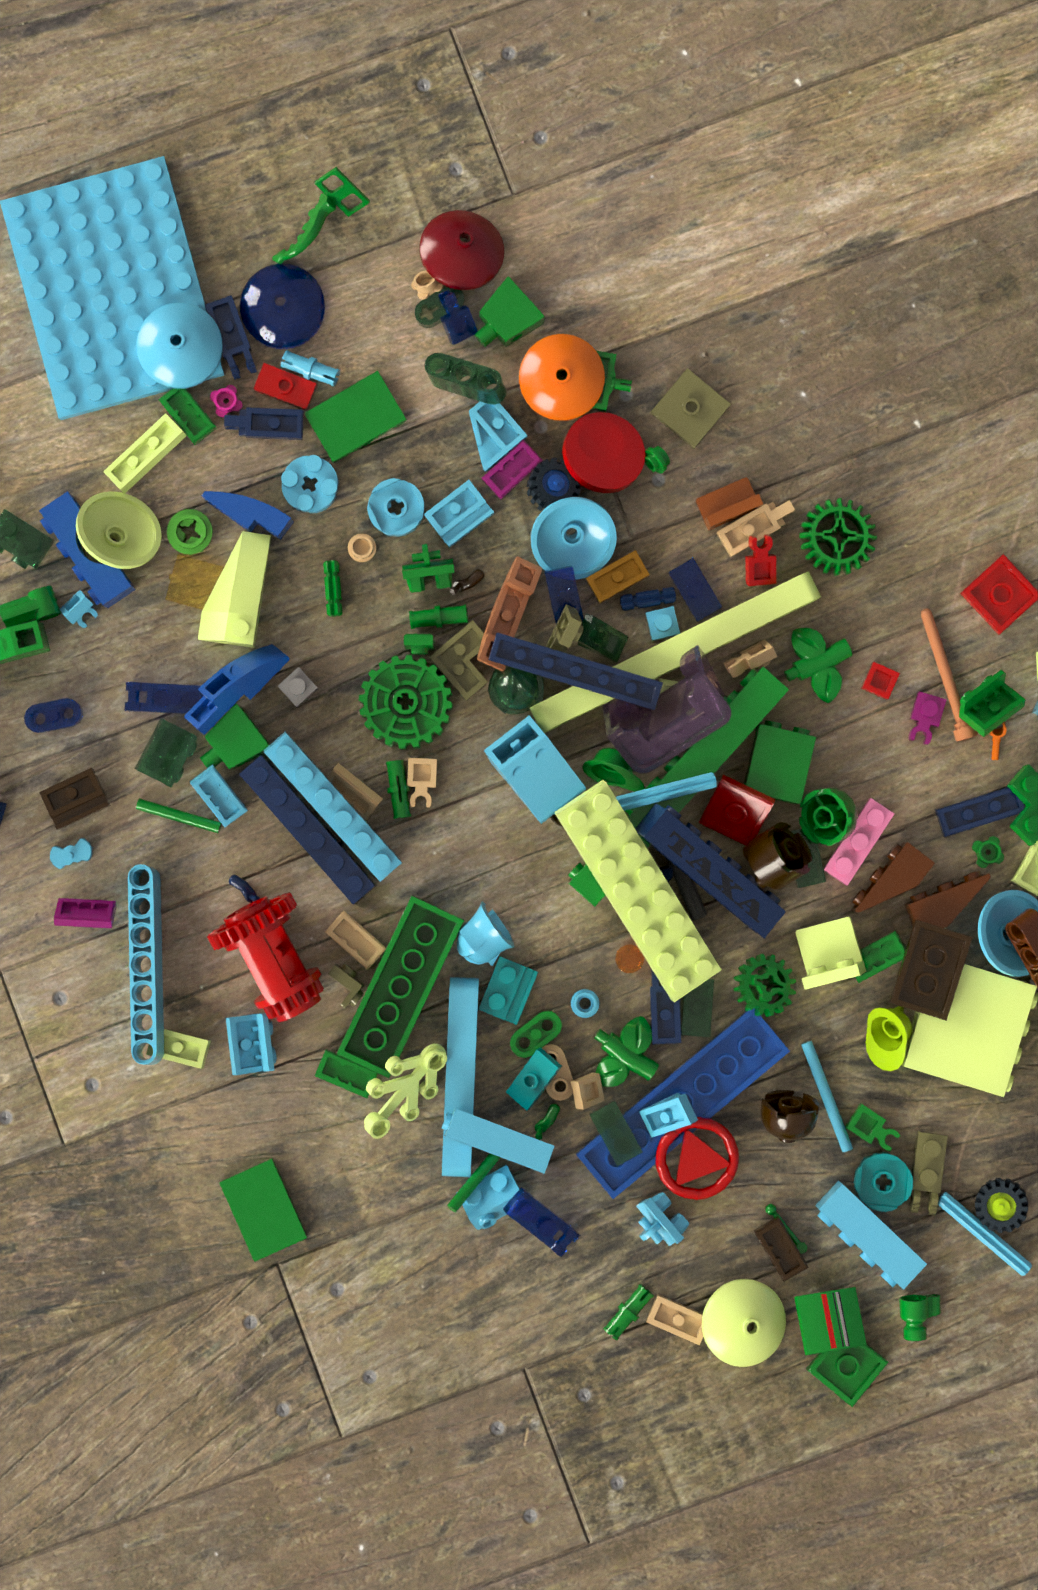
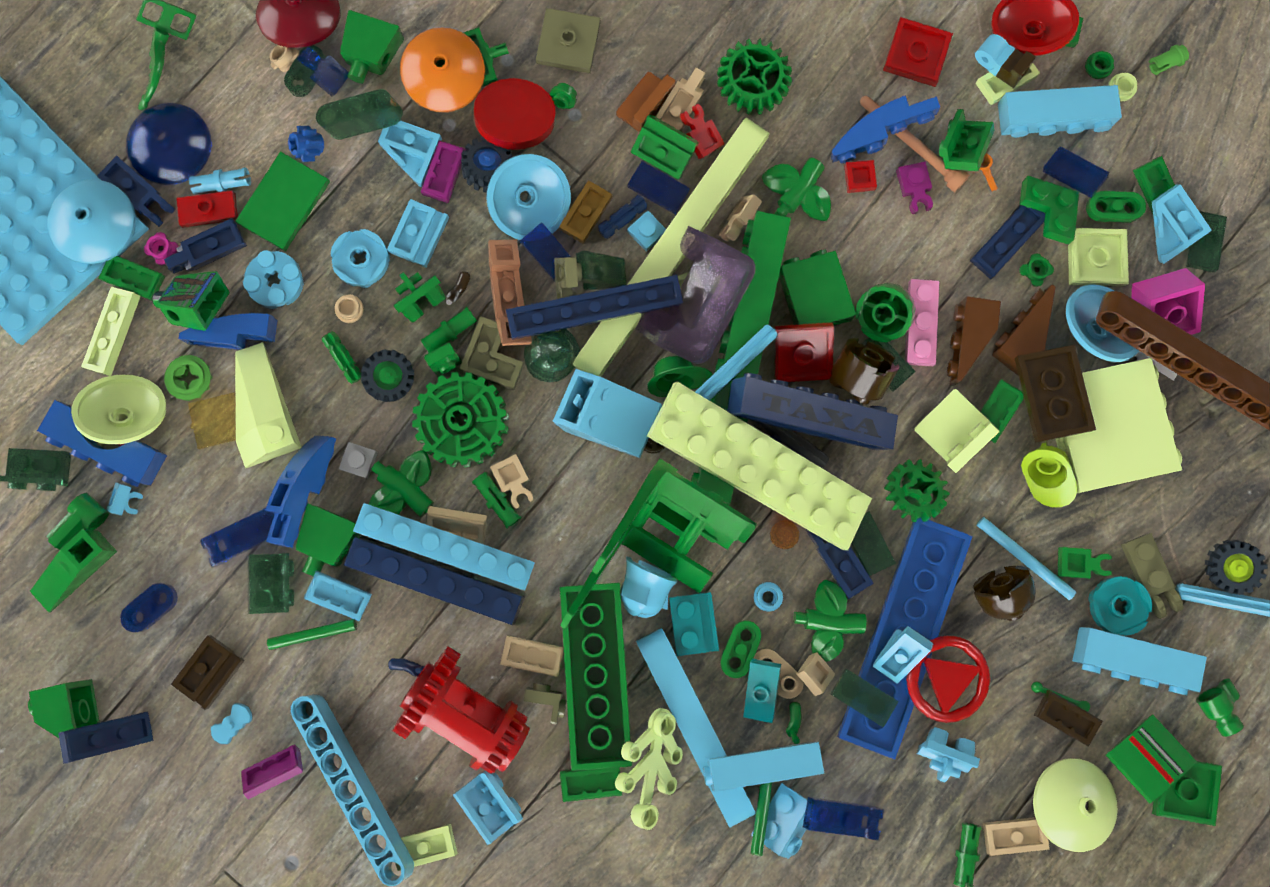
camera: 30 degrees left, 5 degrees down
none -> green torso [153,271,230,330]
none -> blue gear [288,126,324,162]
none -> black wheel [361,349,414,402]
none -> green plant [369,450,434,518]
none -> green piece [560,458,757,629]
none -> green plate [631,114,699,180]
none -> blue slope [831,95,940,164]

